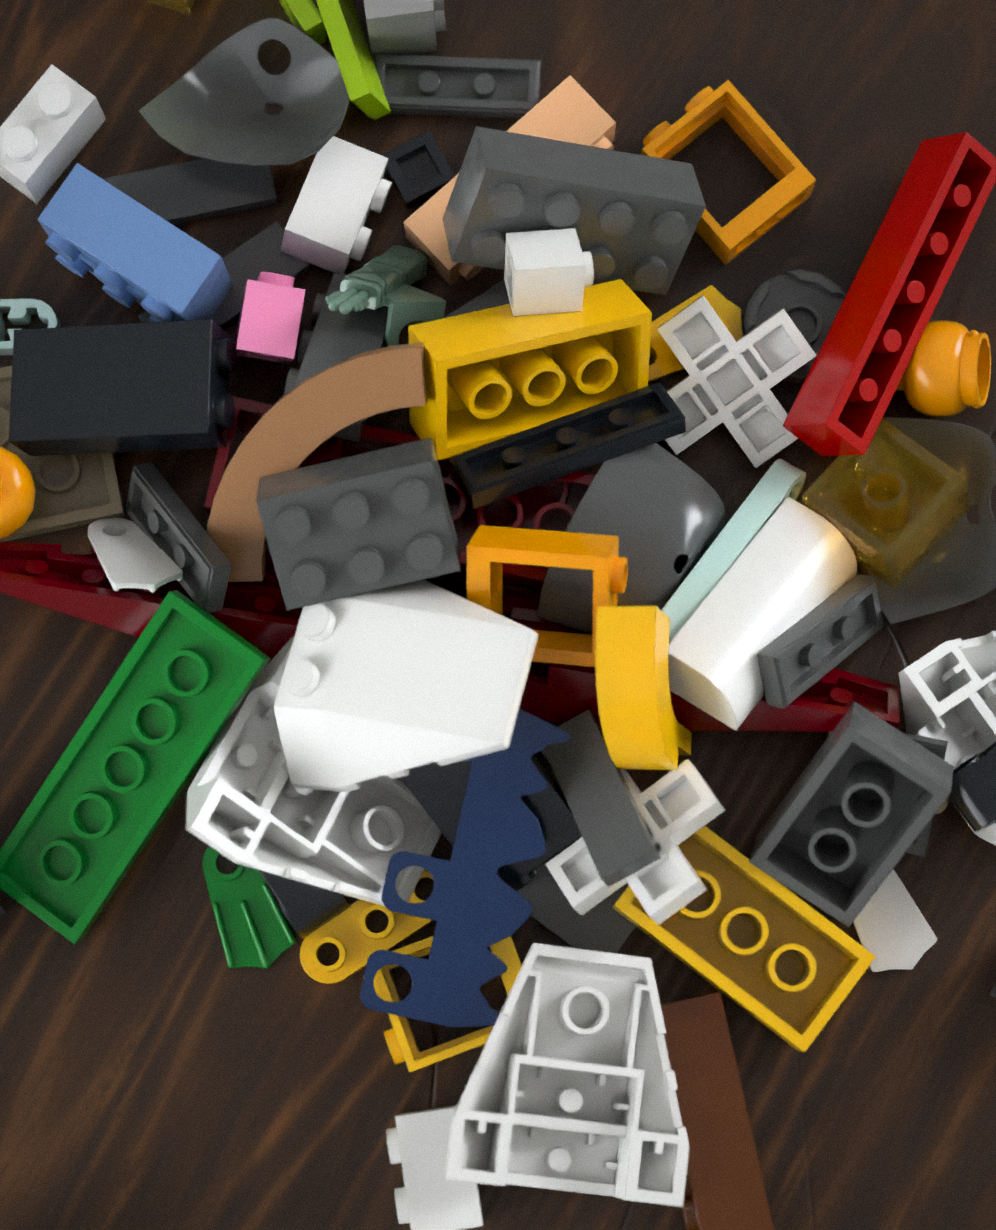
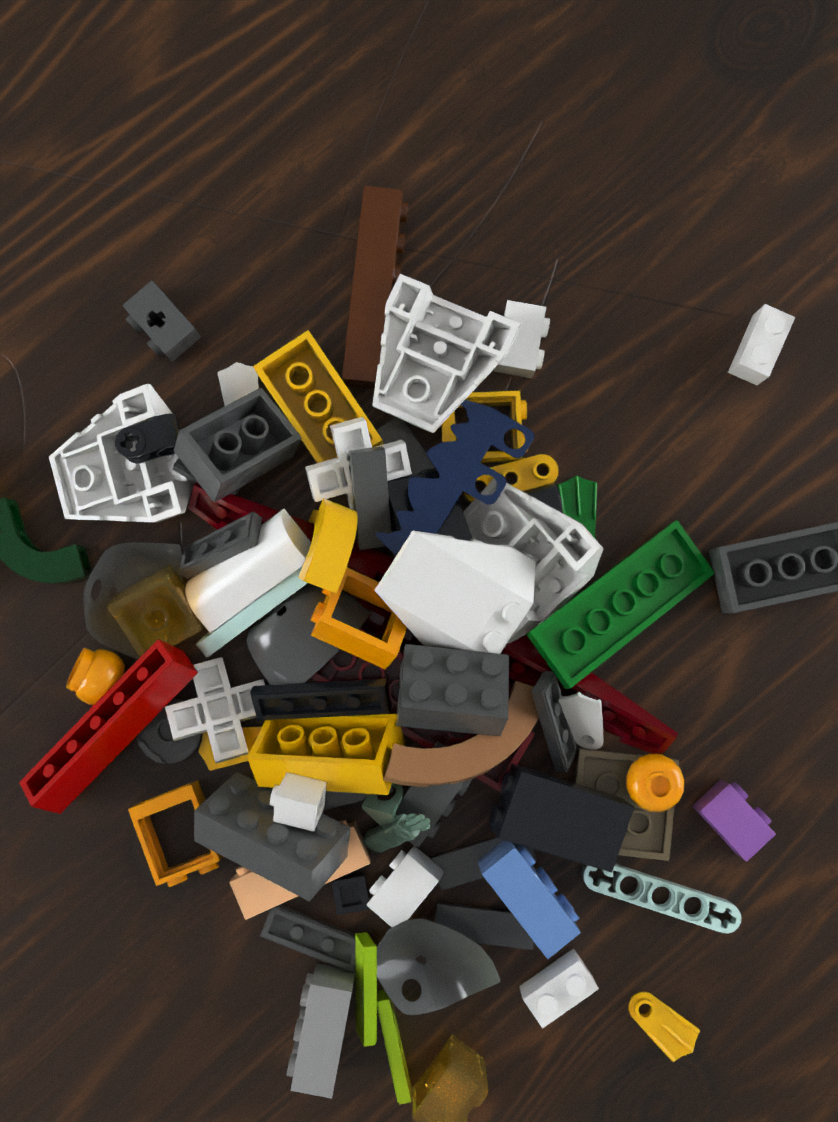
camera: 165 degrees left, 5 degrees up
bright pink brick [235,272,305,364] -> none

